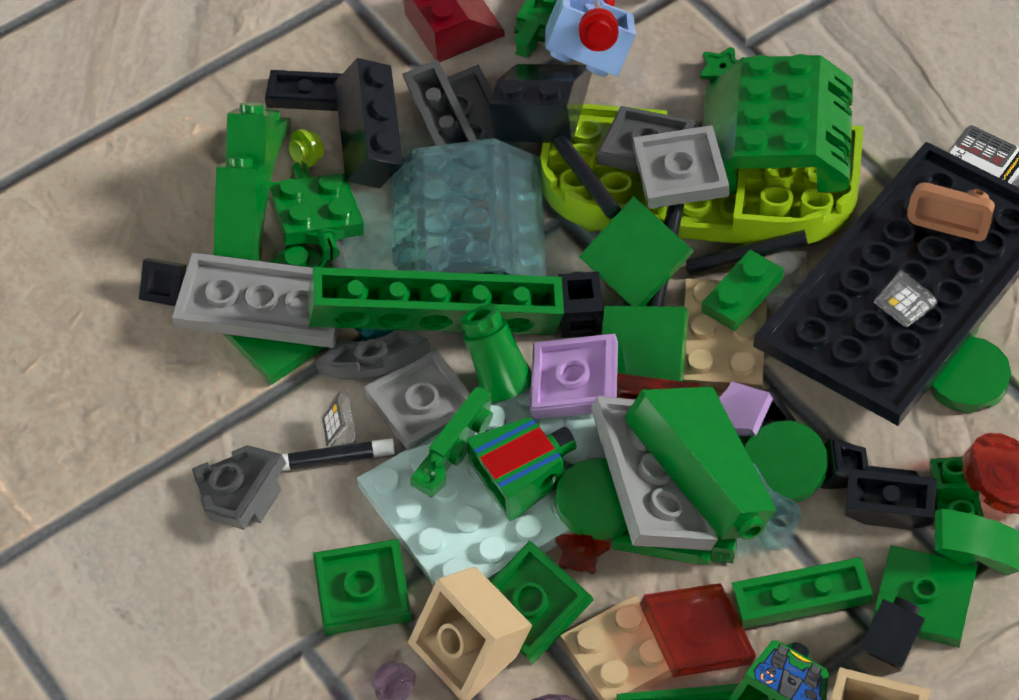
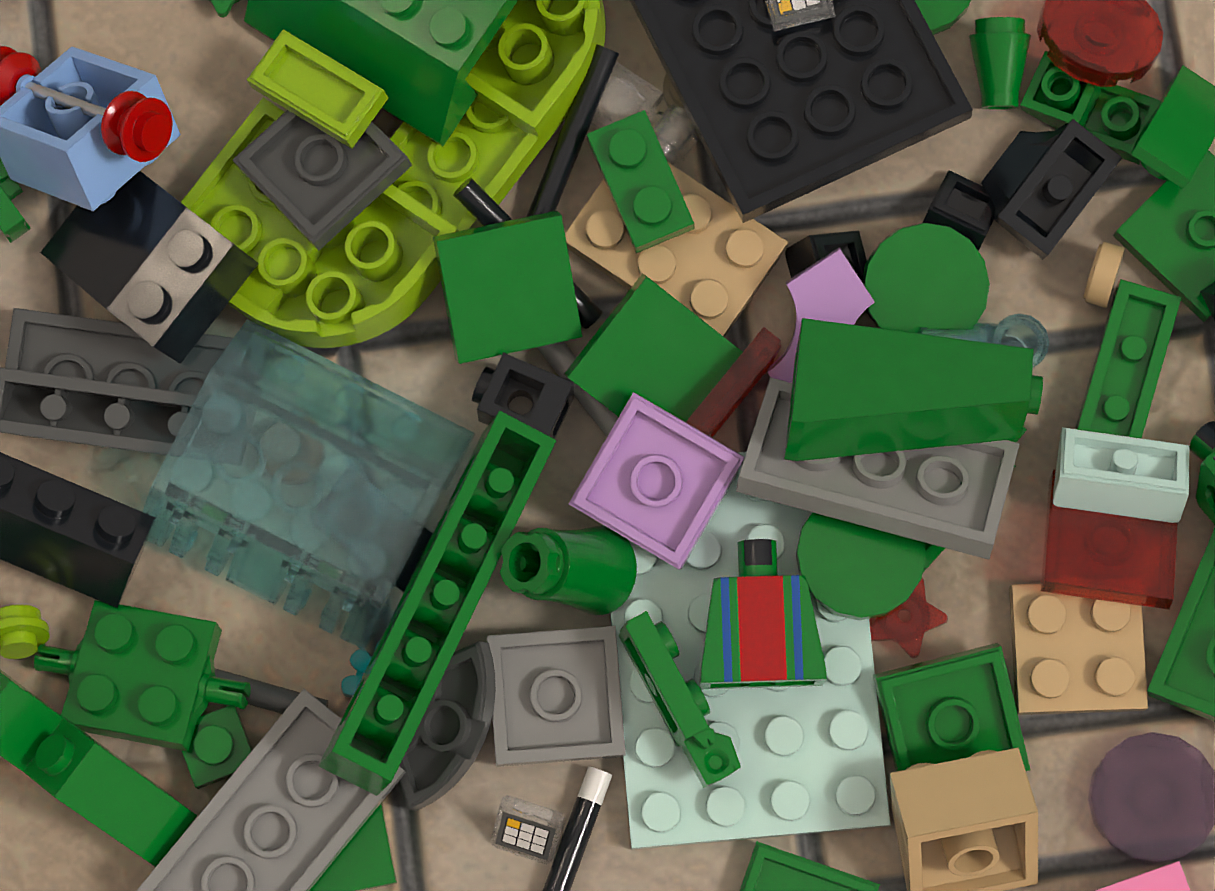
camera: 65 degrees left, 25 degrees up
black bar [553,135,621,219] -> none
light grey plate [633,125,729,209] -> none
none -> lime tile [247,29,388,149]
none -> green cone [969,17,1031,110]
none -> light aqua slope [1053,427,1189,523]
none -> tan tile [1083,242,1125,308]

